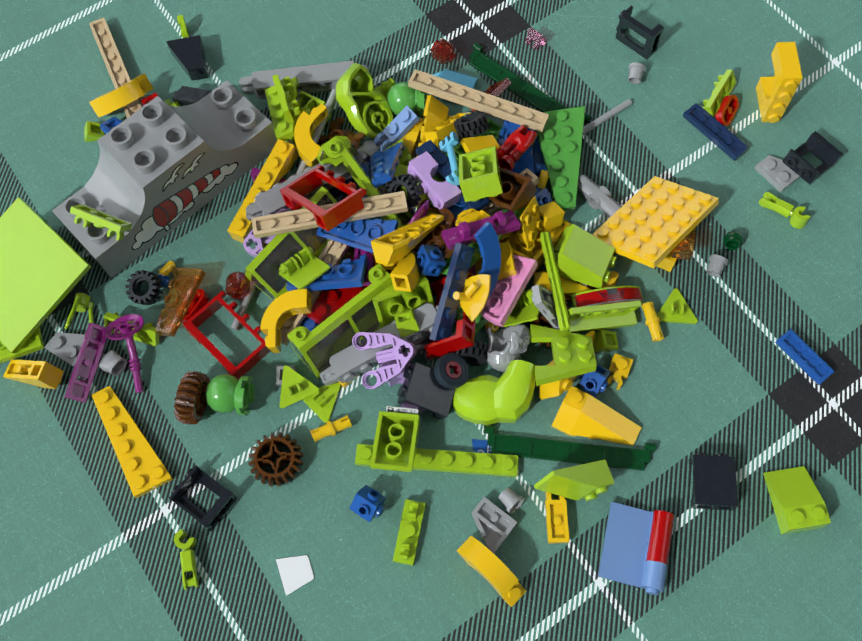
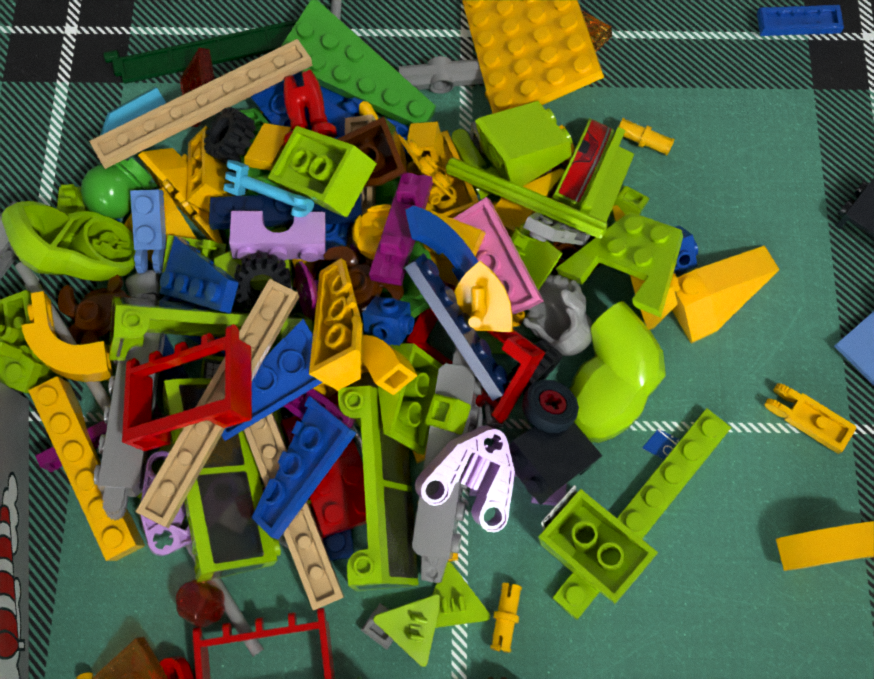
camera: 55 degrees left, 5 degrees up
yellow arch [260,289,312,353] -> none
lime hinge [278,247,331,290] -> none
blue brick [349,485,386,522] -> none
lime plate [393,499,426,566] -> none
clear red head [430,39,456,65] -> none
light grey wing [471,497,517,554] -> none
dark green piece [483,425,656,471] -> none
light grey piece [499,487,525,514] -> none
lime slope [534,460,615,502] -> none
yellow plate [607,353,633,390] -> none
lime piece [657,288,698,324] -> none
light grey piece [706,254,728,277] -> none

